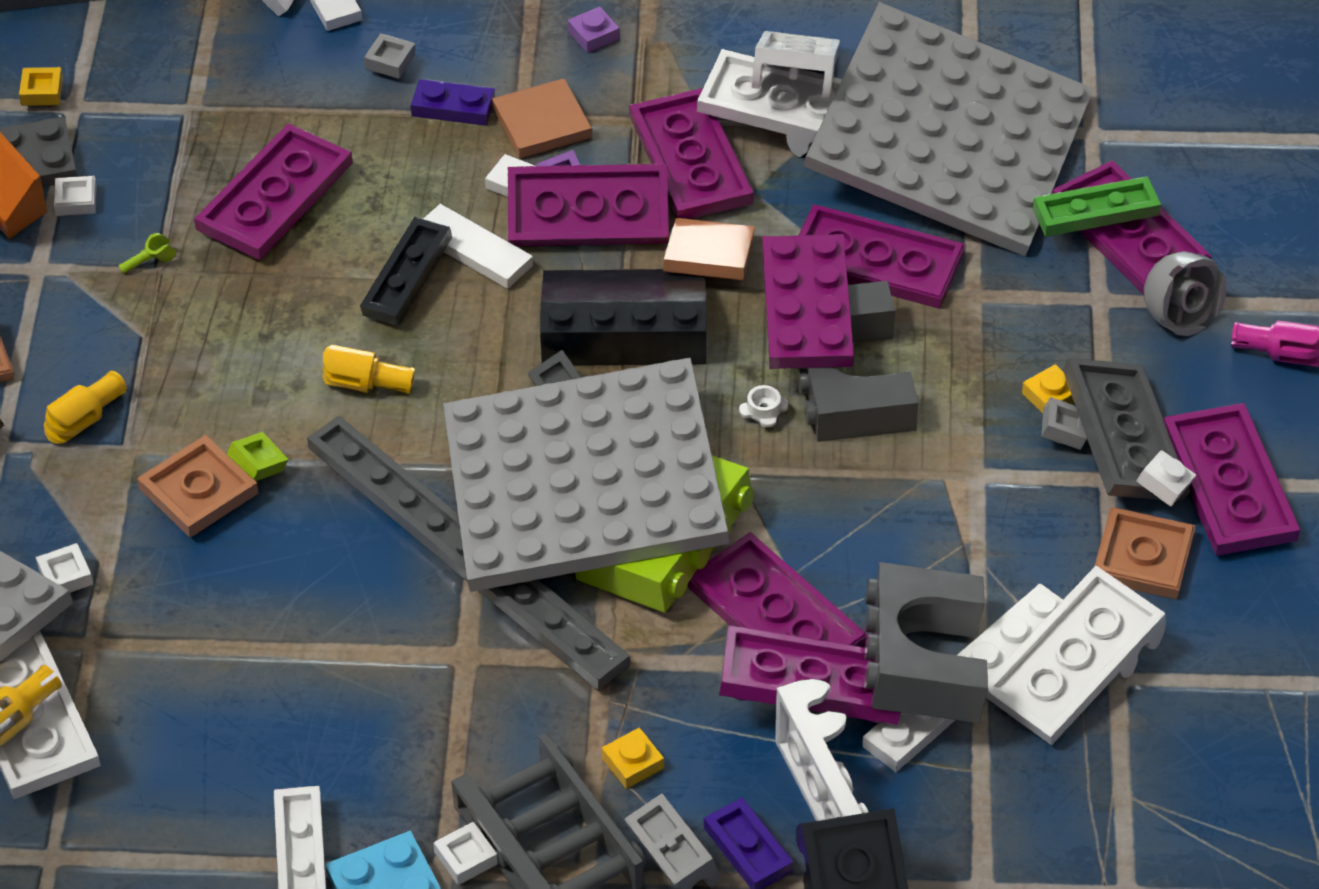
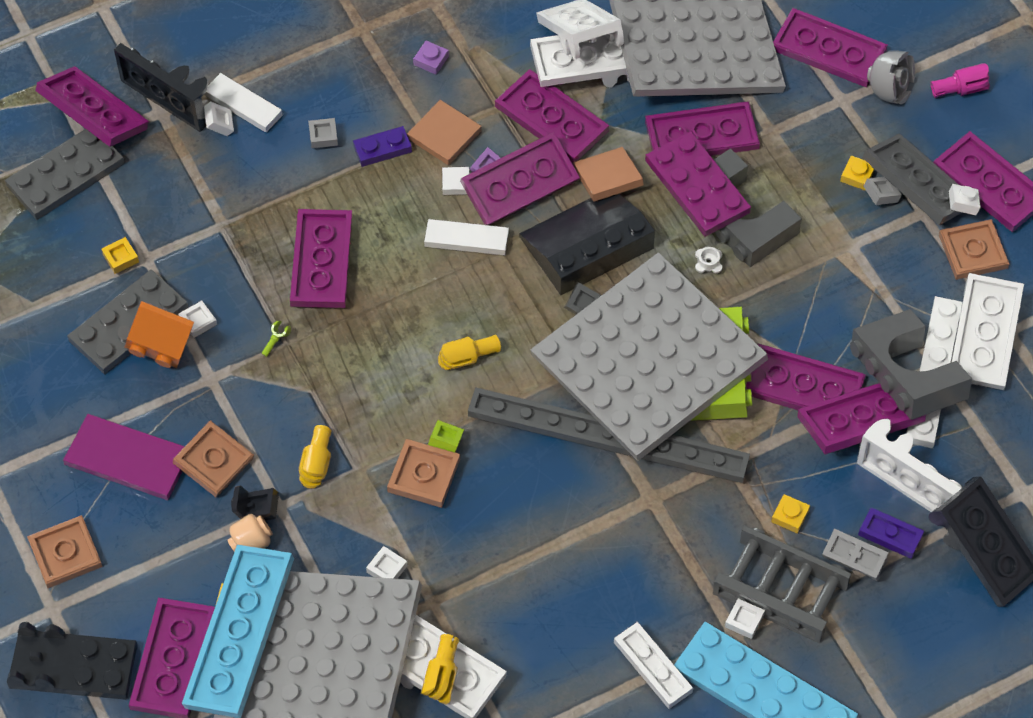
camera: 30 degrees left, 10 degrees up
black plate [360,217,452,326] -> none
bright green plate [1033,176,1161,237] -> none

